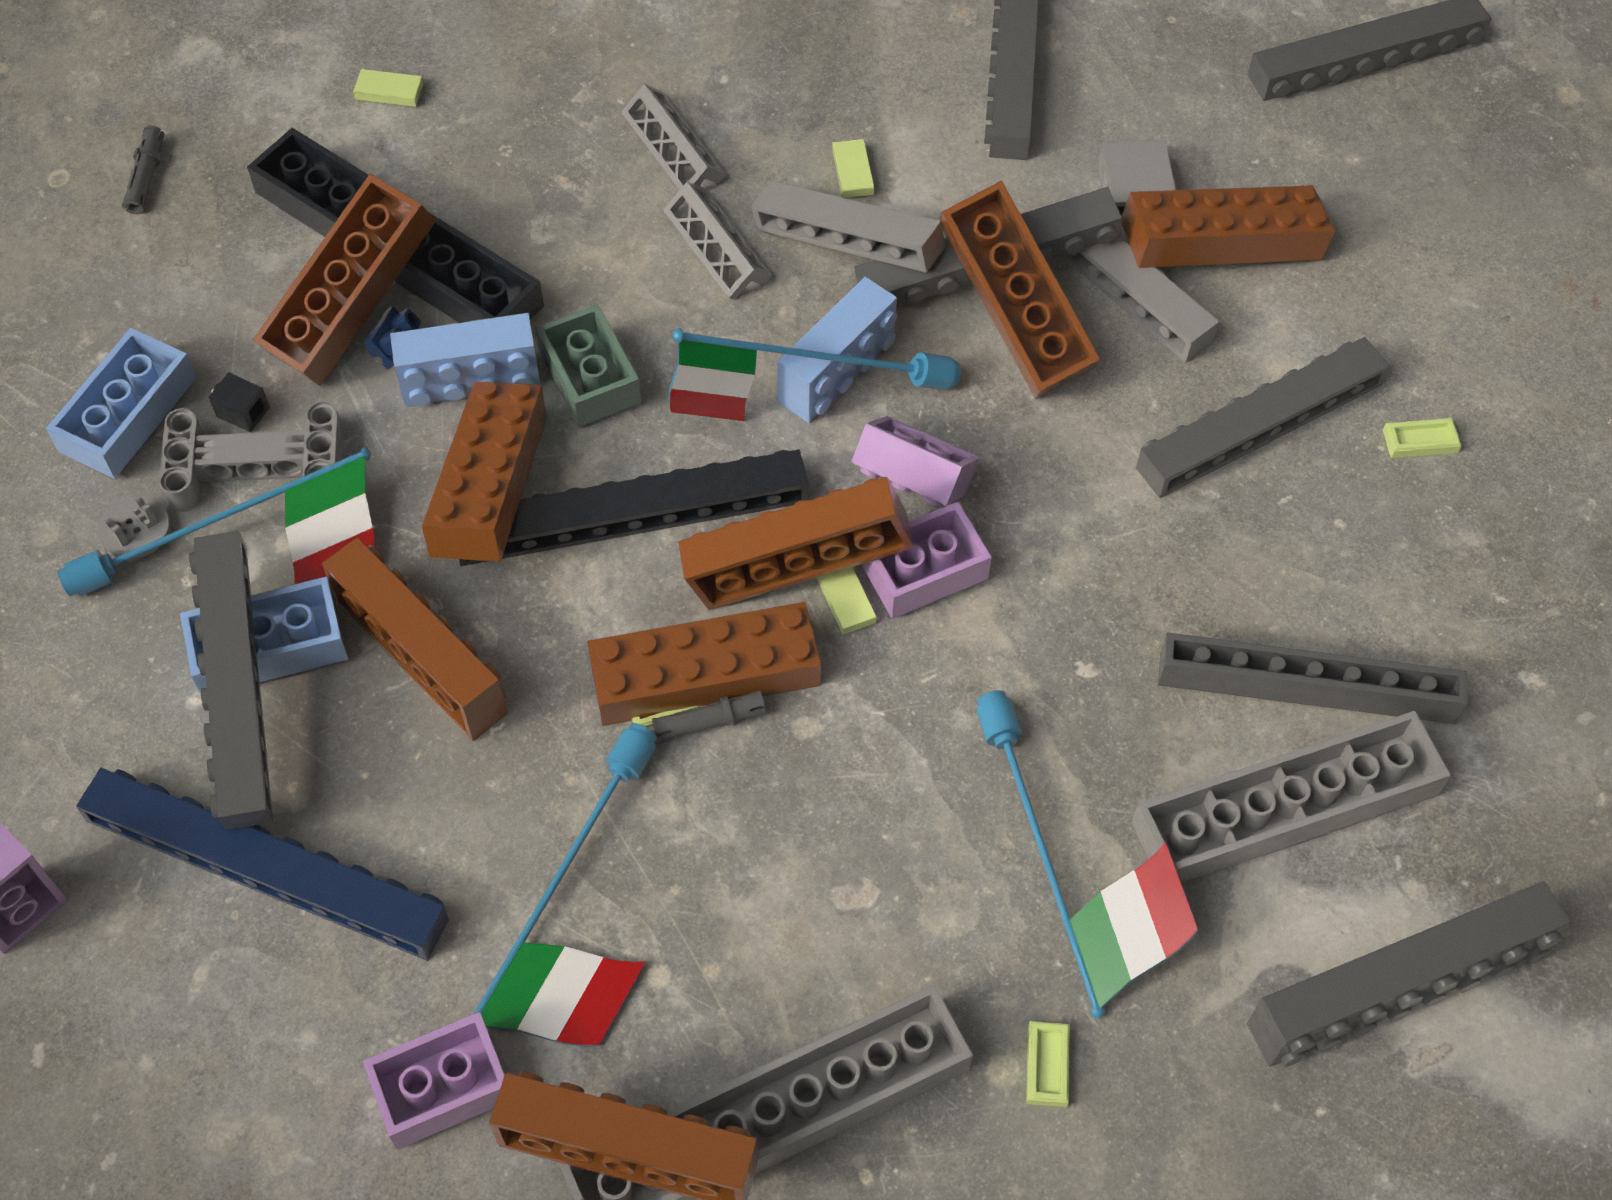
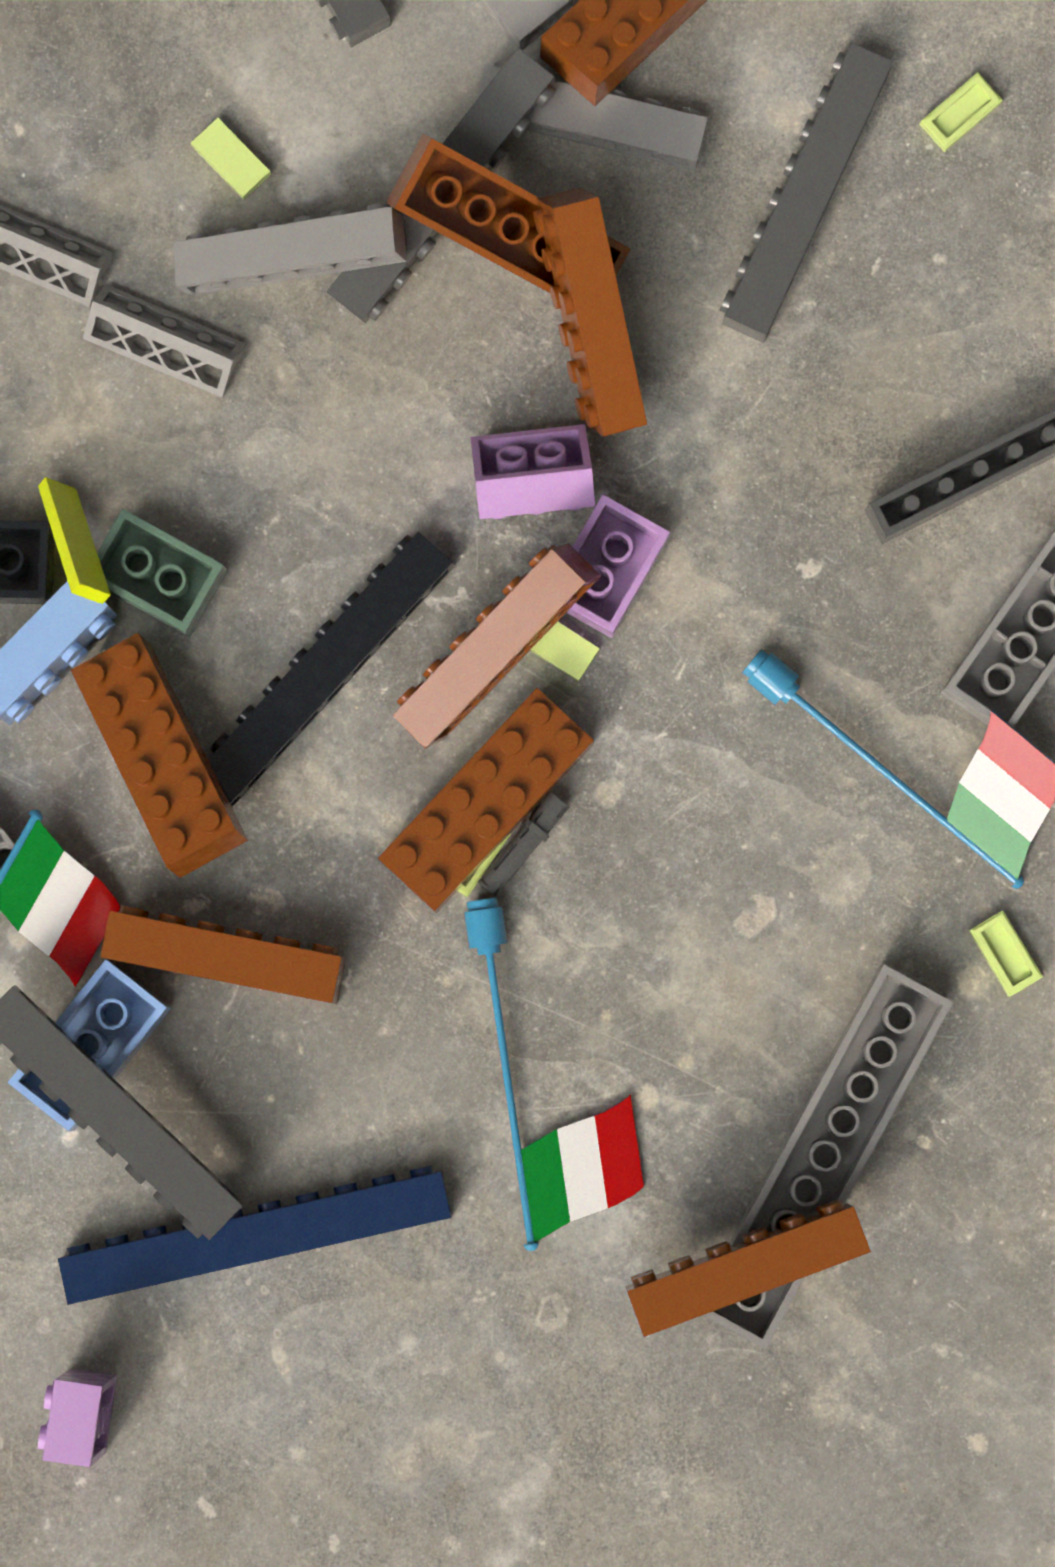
camera: 30 degrees left, 25 degrees up
lavender brick [362,1012,505,1150] -> none
flag [669,328,961,421] -> none
light blue brick [777,277,897,423] -> none
none -> neon yellow tile [38,477,111,604]
none -> dark orange brick [533,187,648,437]

